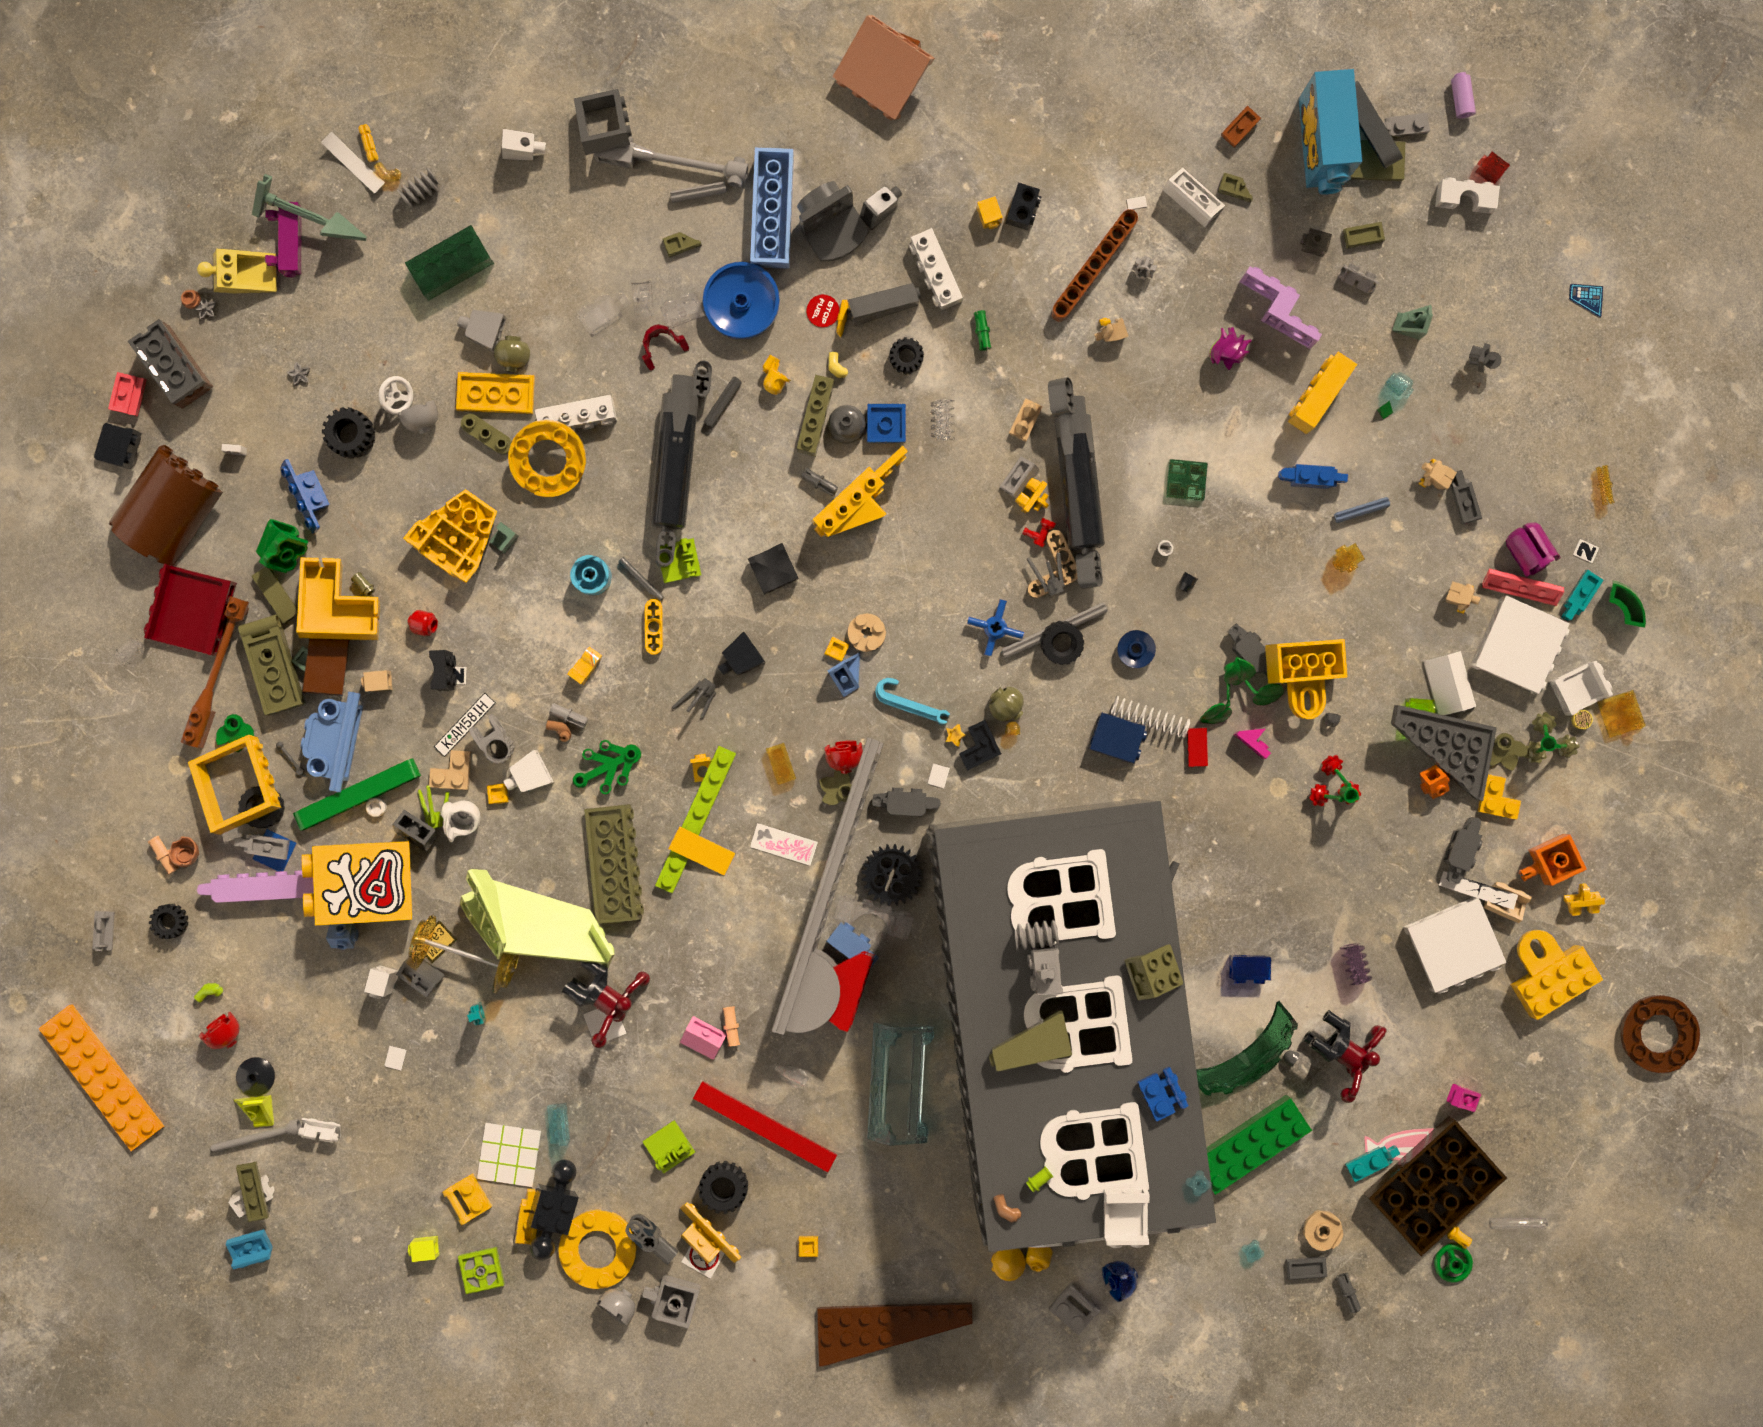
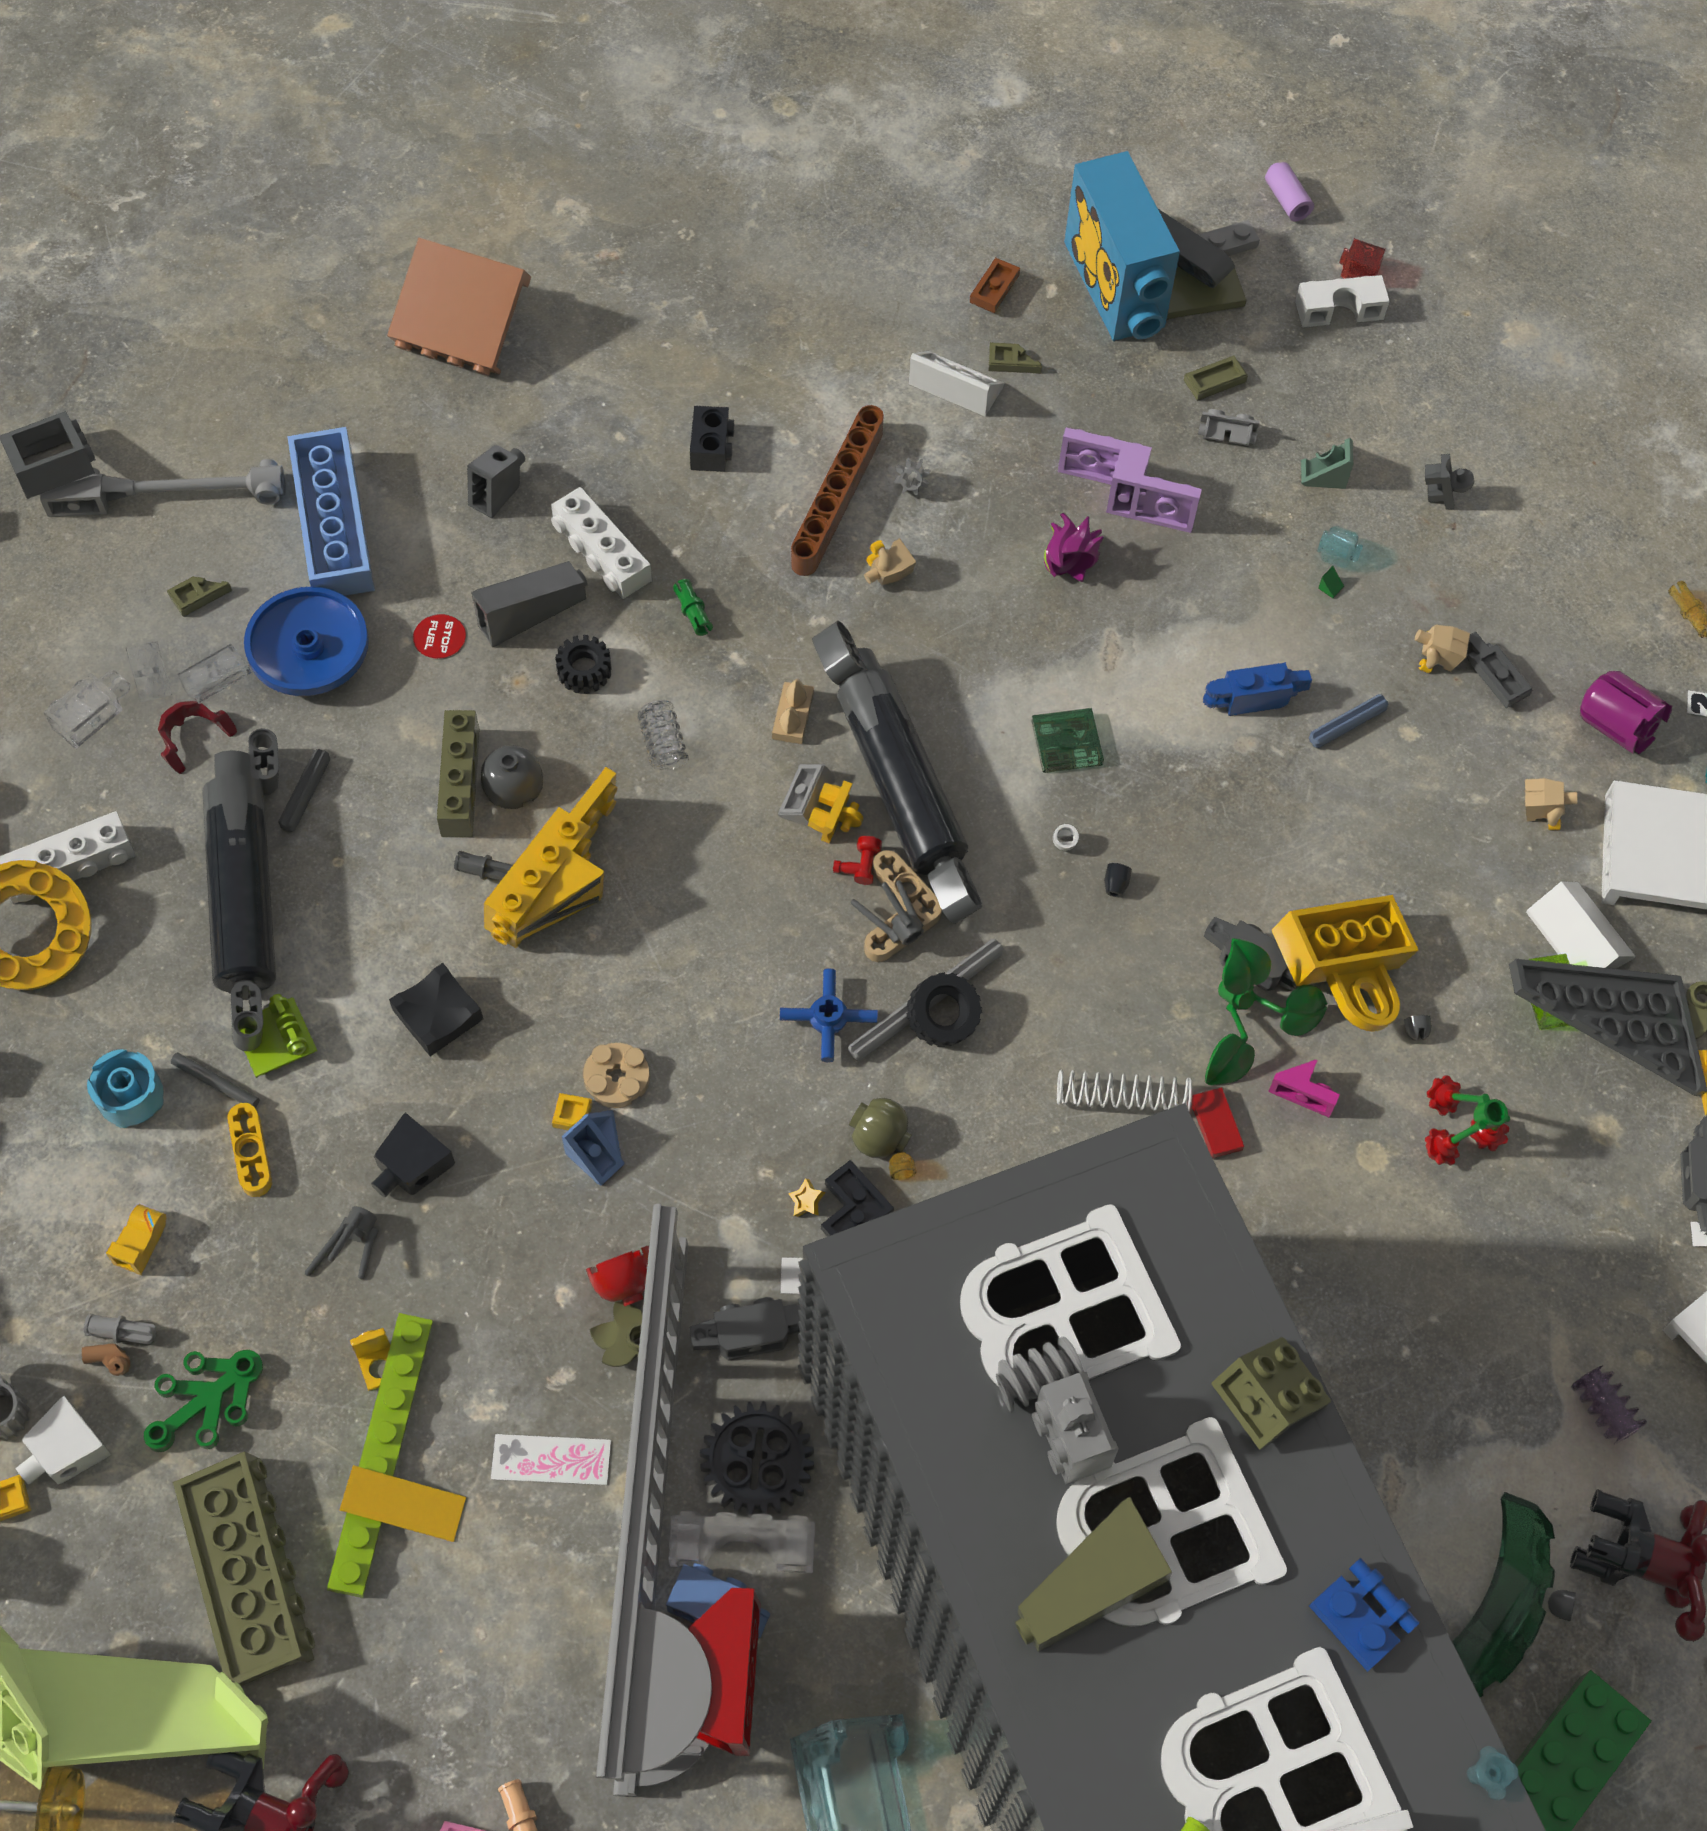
camera: 15 degrees left, 25 degrees down
light grey axle [670,182,726,203] -> none
yellow piece [763,355,791,395] -> none
clear yellow plate [766,743,796,785] -> none
dark grey piece [797,181,869,262] -> none
light yellow arm [828,352,848,378] -> none
yellow piece [836,300,848,337] -> none
blue plate [867,404,906,443] -> none
medium azure piece [875,678,950,725] -> none
yellow brick [976,196,1003,229] -> none
dark blue brick [1088,712,1147,763] -> none
dark blue dish [1117,630,1156,668] -> none
white sticker [1127,196,1147,209] -> none
clear blue brick [1229,955,1271,984] -> none
yellow brick [1288,351,1358,434] -> none
clear smoke brick [1300,228,1332,257] -> none
clear yellow brick [1331,543,1365,573] -> none
orange brick [1419,765,1450,799] -> none
coral plate [1482,569,1564,606] -> none
dark blue sticker [1569,284,1603,317] -> none

